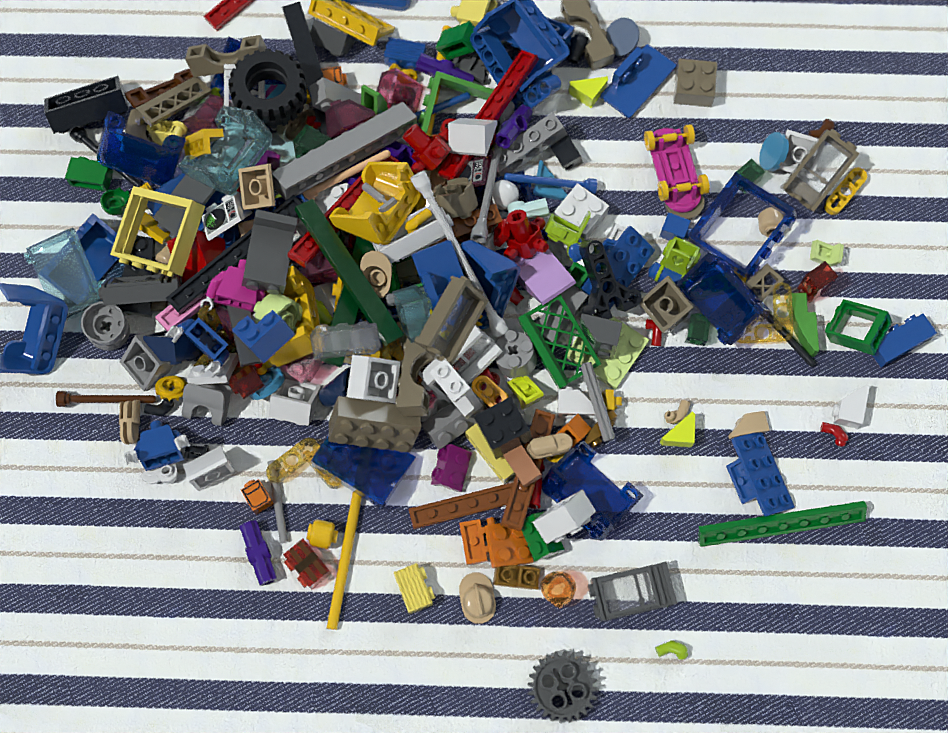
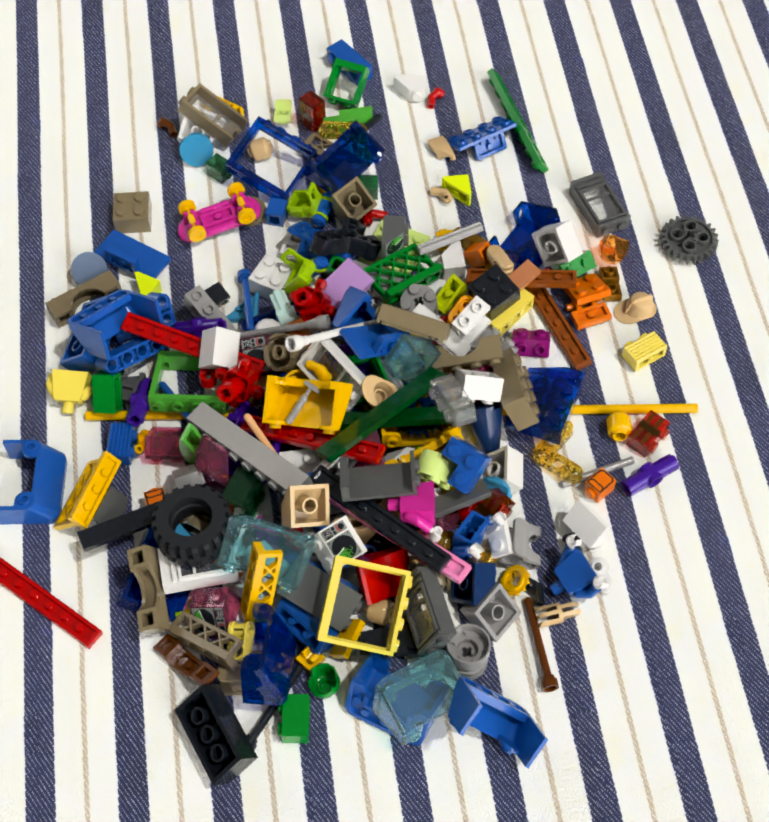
camera: 100 degrees left, 15 degrees down
lime arm [655,640,688,660] -> none

